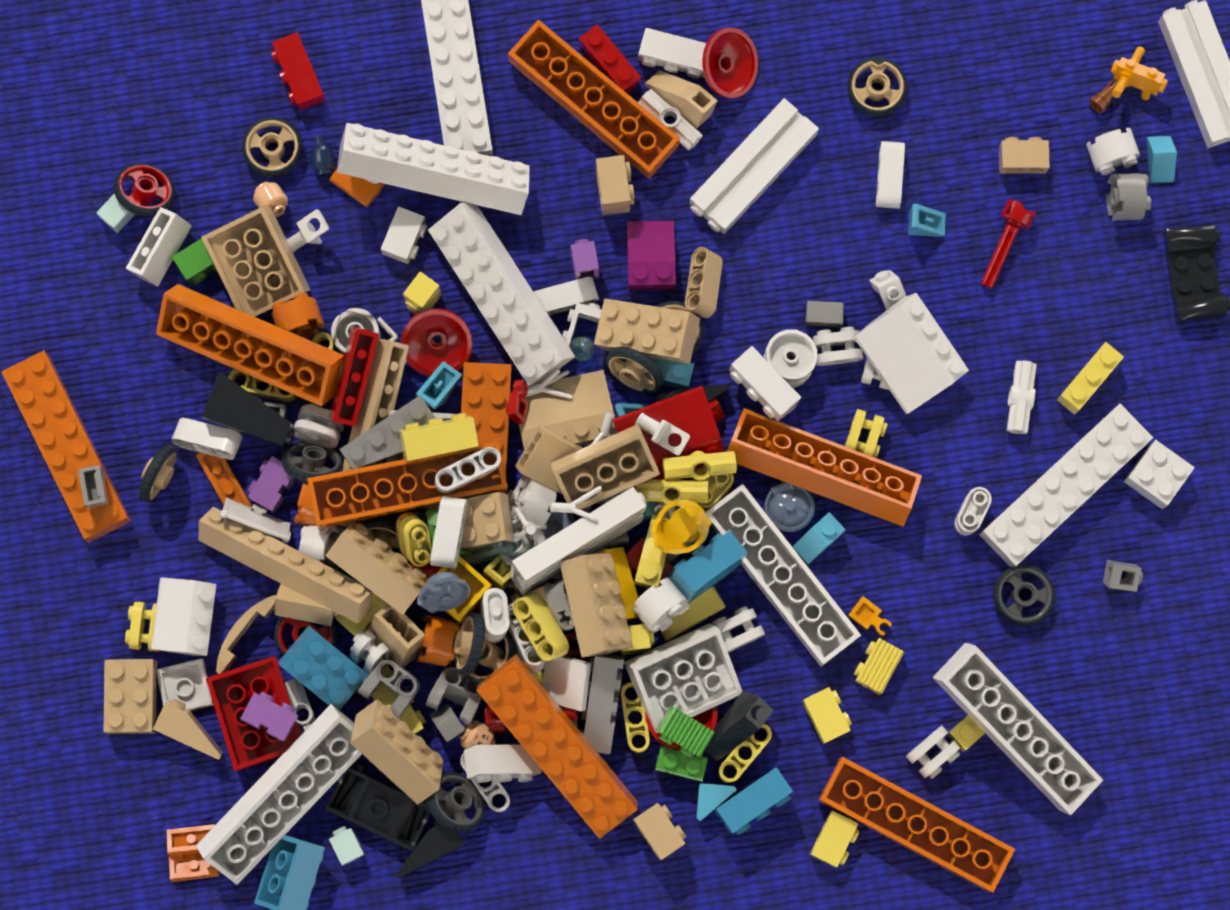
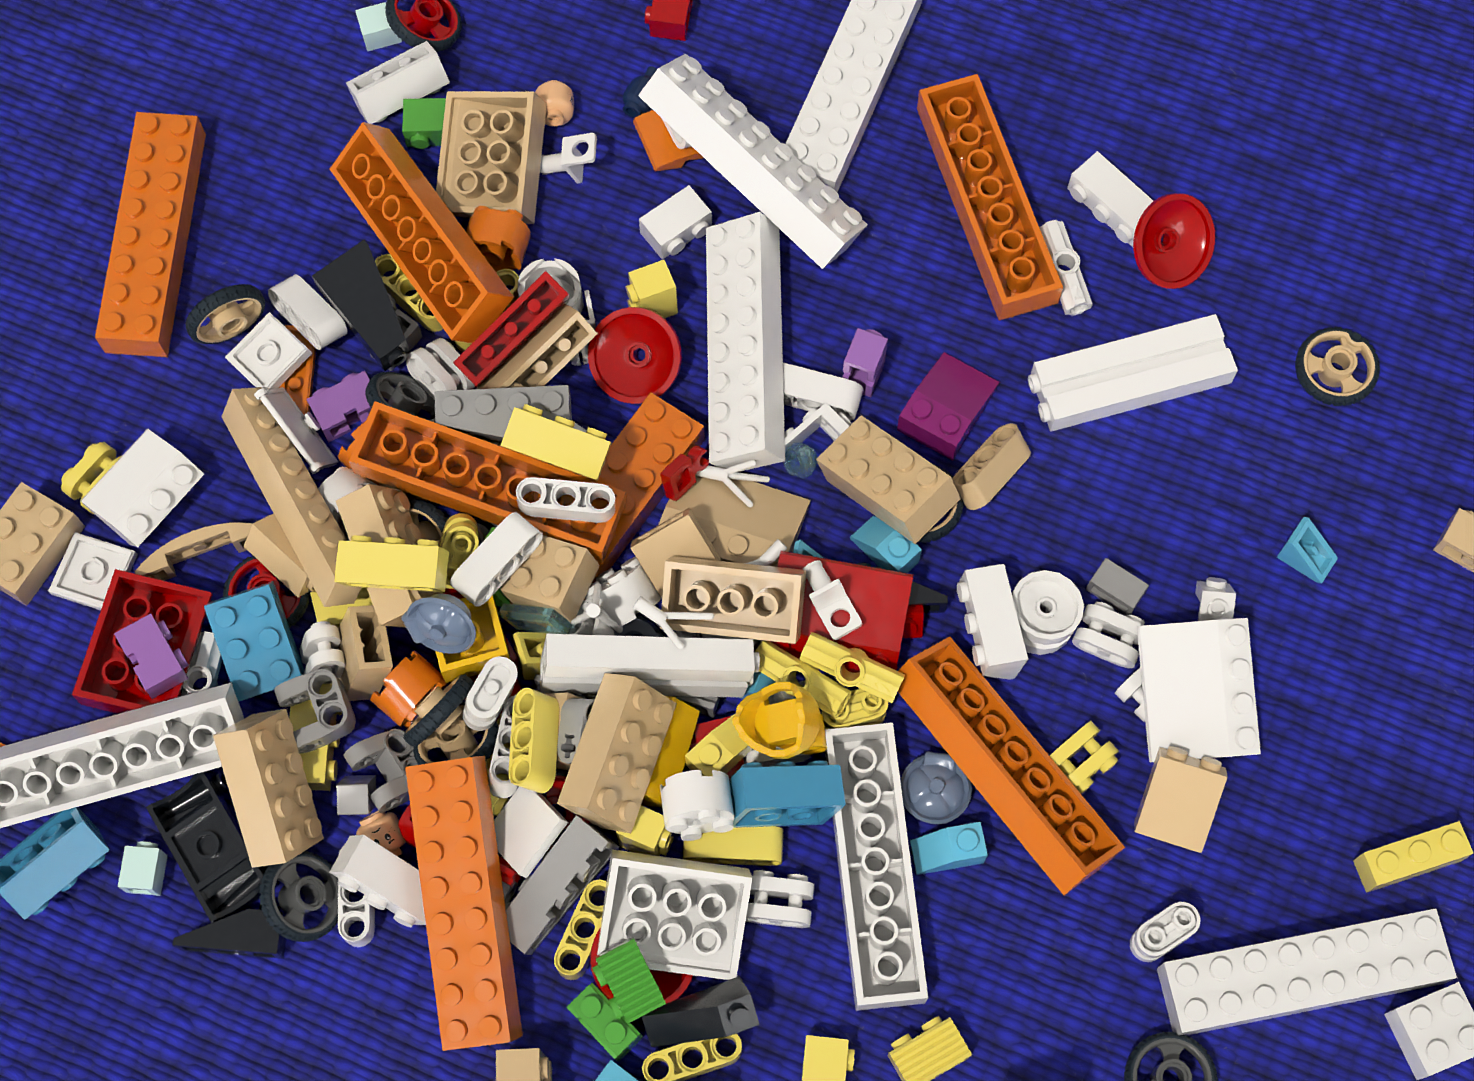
camera: 35 degrees right, 10 degrees down
light grey piece [78,465,109,508] -> none
tan slope [153,699,223,760] -> none
tan wheel [242,117,303,177] -> none
medium azure slope [415,361,462,409] -> none
red brick [579,24,641,94] -> none
tan brick [596,155,635,216] -> none
wheel [606,347,663,393] -> none
tan slope [645,70,718,129] -> none
light orange plate [848,596,892,636] -> none
white beam [876,141,905,209] -> none
red piece [981,199,1036,289] -> none
white piece [1006,361,1037,434] -> none
none -> white tile [225,312,312,389]
none -> light yellow brick [334,535,449,592]
none -> tan brick [1134,746,1228,853]

